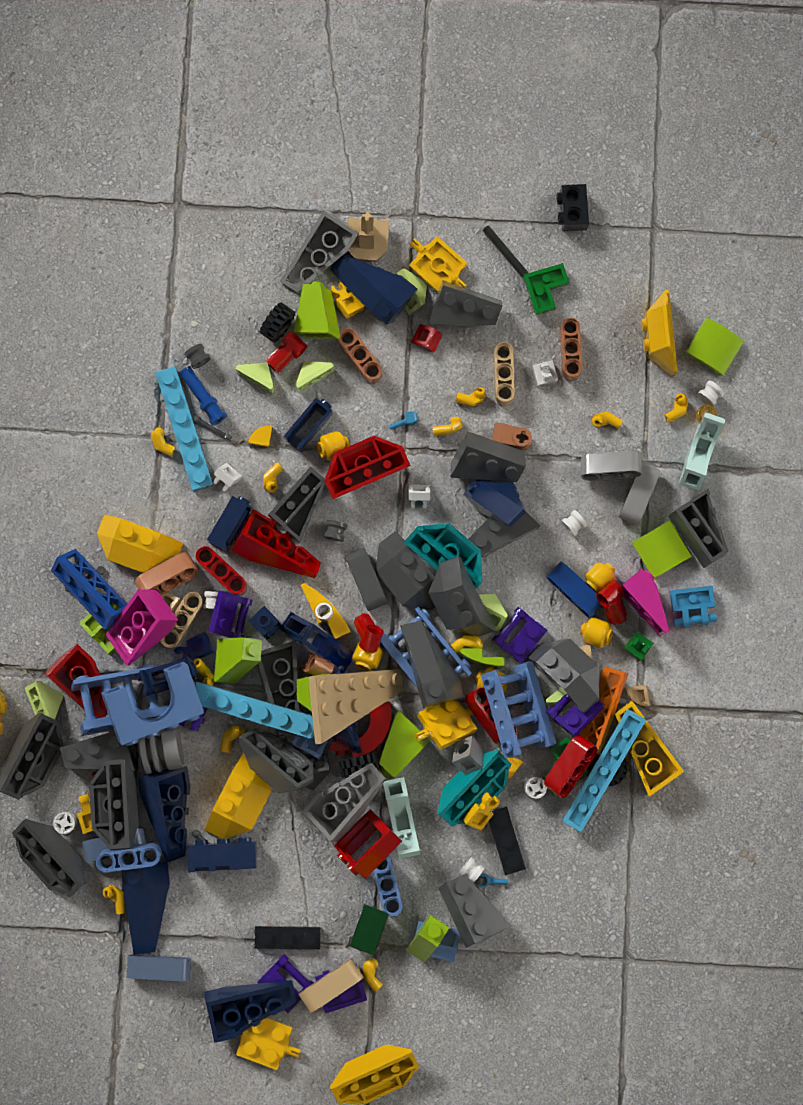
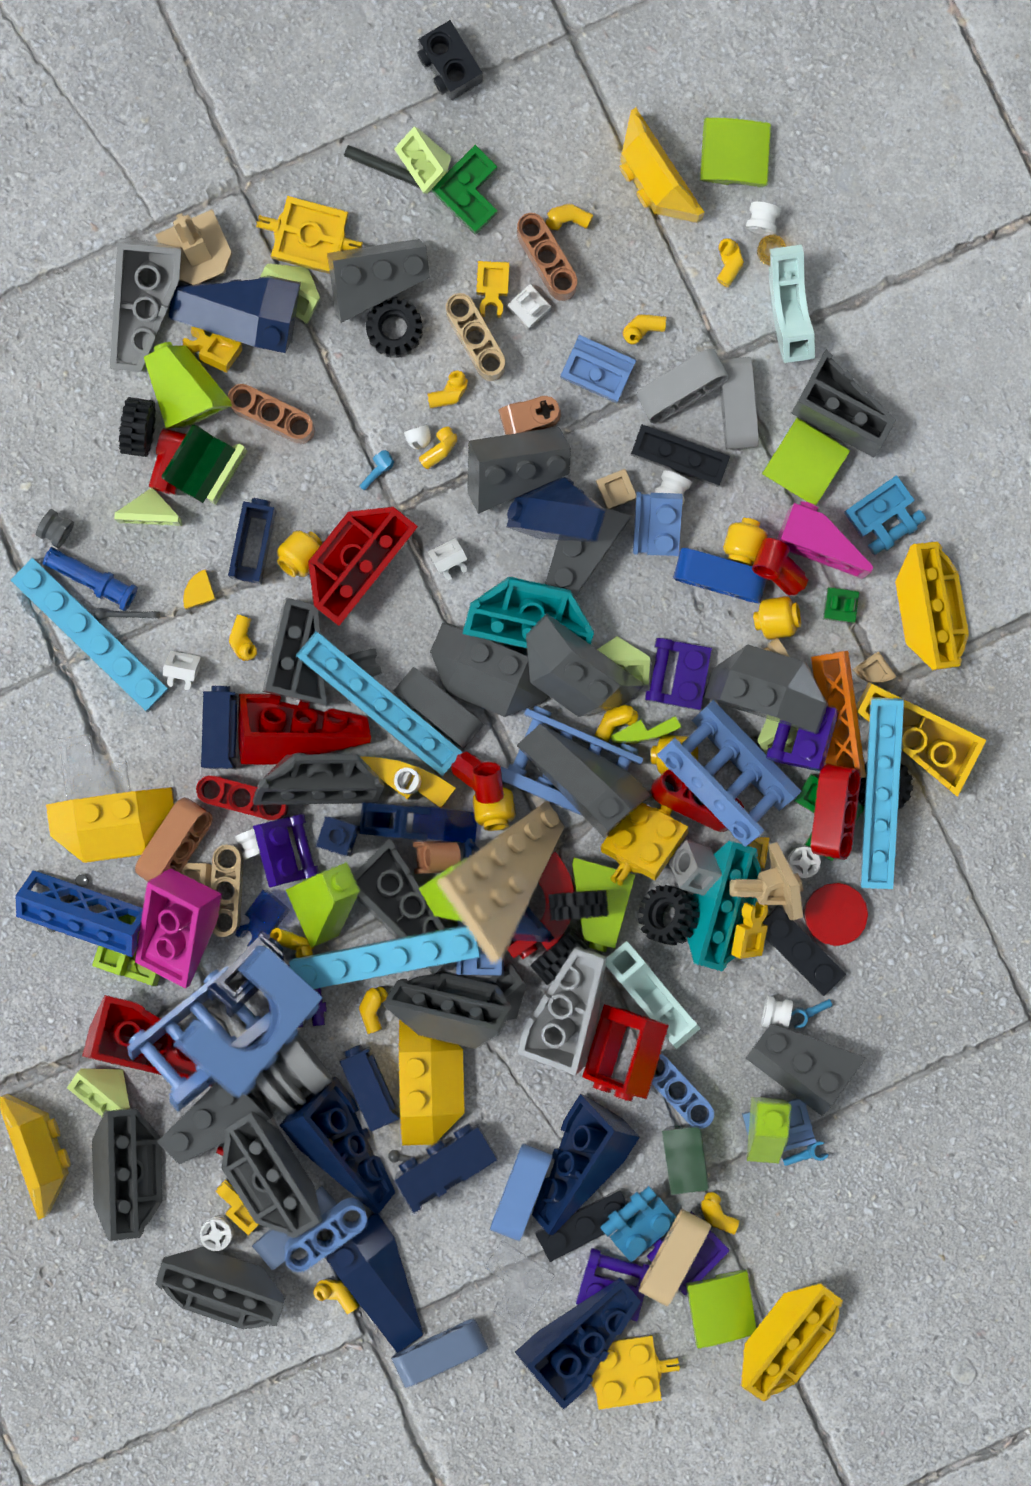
camera: 30 degrees left, 5 degrees up
yellow arm [151,428,176,457] -> none
red slope [411,324,442,353] -> none
none -> dark green panel [161,424,236,503]
none -> dark grey wedge [253,753,384,805]
none -> medium azure plate [296,631,462,776]
none -> dark blue window [339,1044,400,1132]
none -> black tyre [366,297,423,358]
none -> yellowish green slope [394,127,451,194]
none -> white hinge [404,424,431,449]
none -> yellow plate [476,261,509,318]
none -> medium blue beam [490,1143,552,1241]
none -> dark blue wedge [532,1094,640,1235]
none -> yellow arm [546,204,594,231]
none -> black tyre [549,890,608,920]
none -> medium blue plate [560,335,636,403]
none -> tan plate [596,469,636,509]
none -> dark azure plate [600,1186,676,1262]
none -> black plate [630,424,730,487]
none -> medium blue plate [633,492,683,556]
none -> black tyre [638,885,700,946]
none -> lime slope [686,1269,757,1349]
none -> tan piece [729,842,803,920]
none -> dark azure hand [783,1141,829,1166]
none -> red tile [804,883,868,946]
none -> yellow wedge [895,541,969,670]

